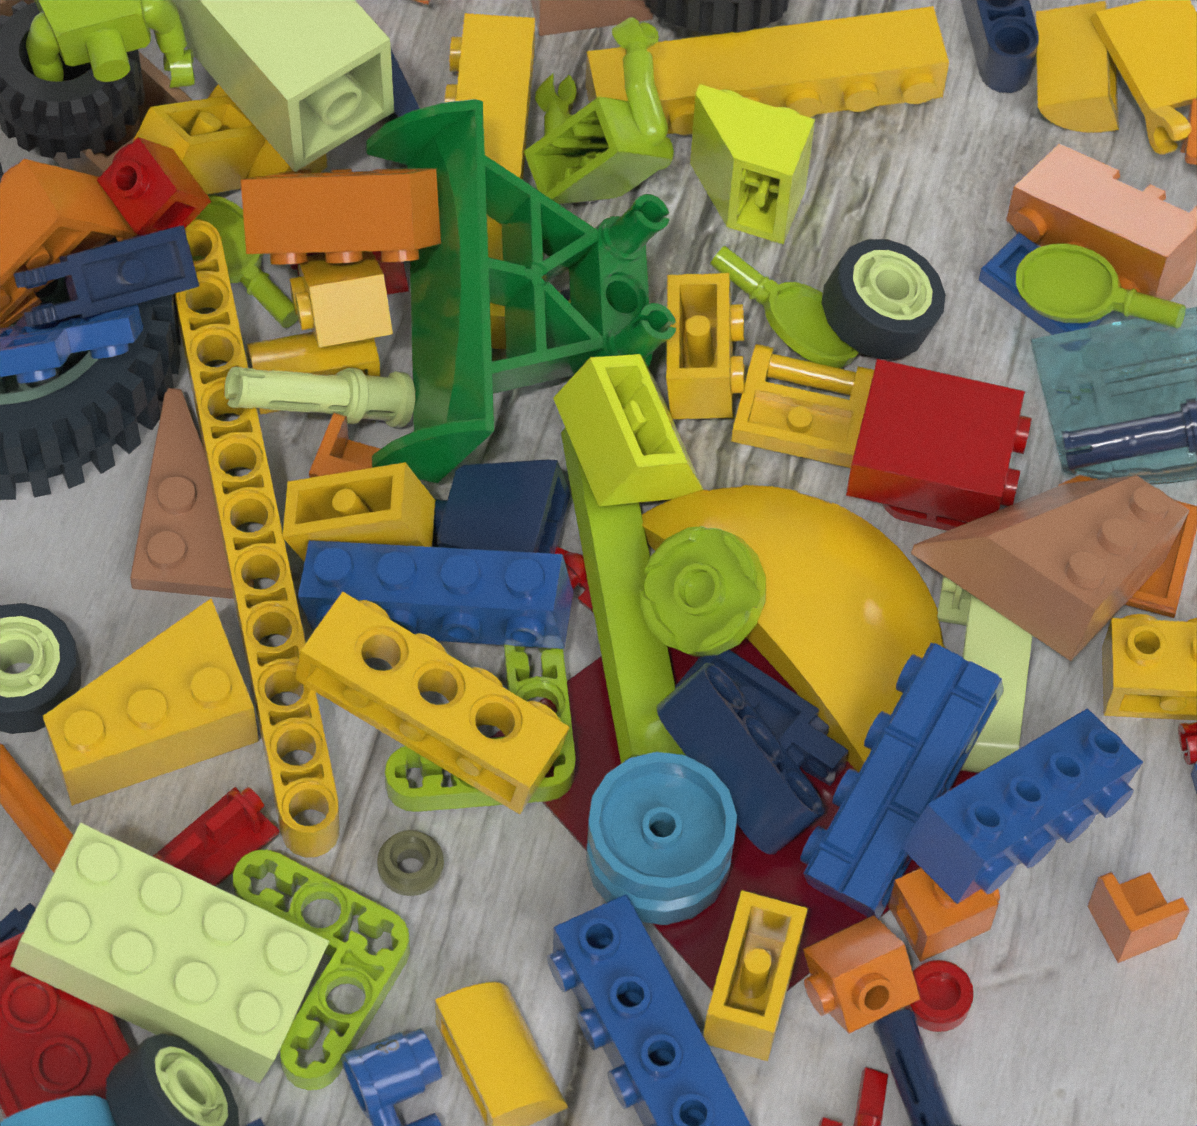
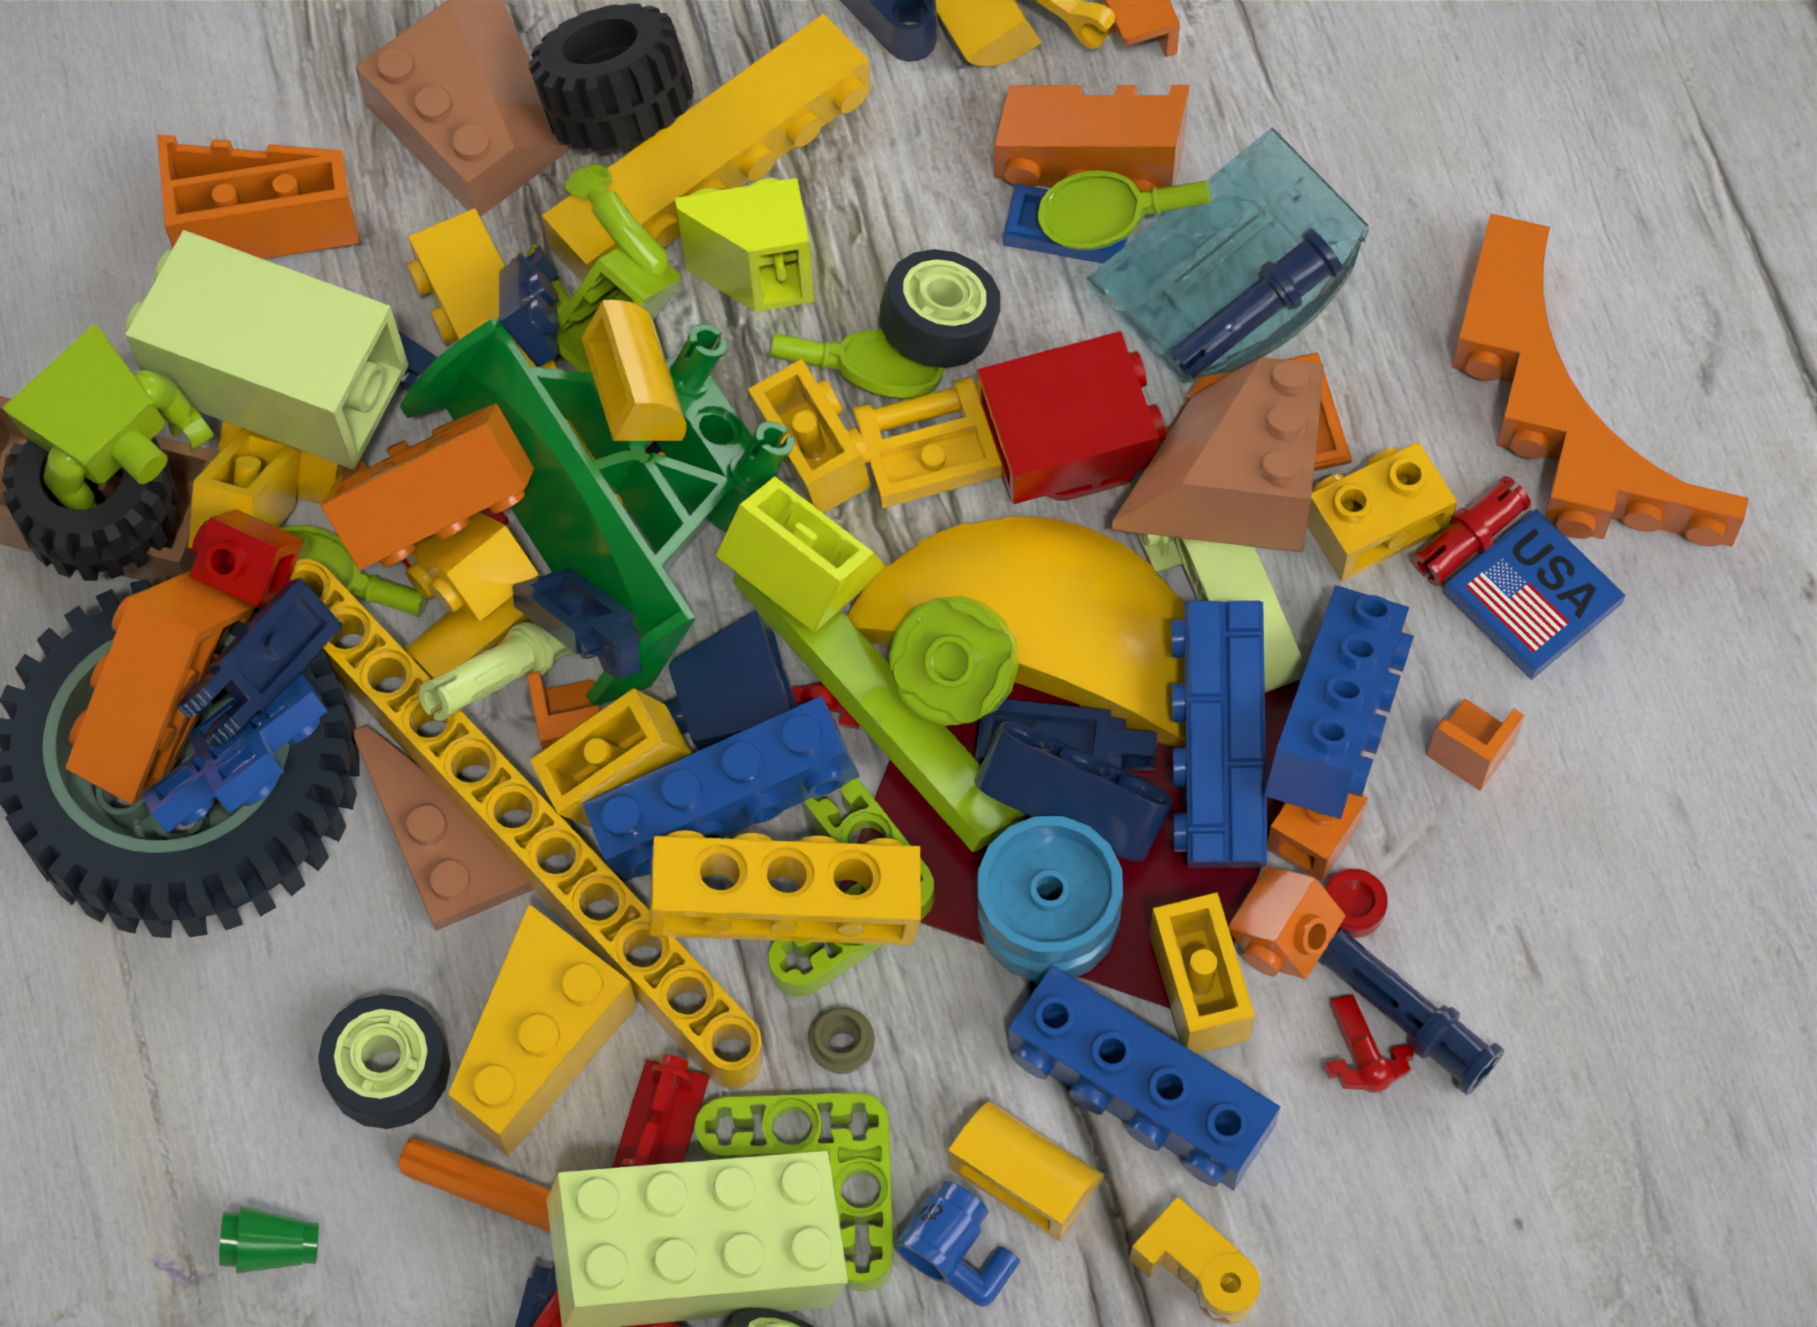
camera: 25 degrees left, 5 degrees up
none -> dark blue hinge [499,246,560,367]
none -> dark blue hinge [512,567,642,679]
none -> yellow brick [581,300,686,441]

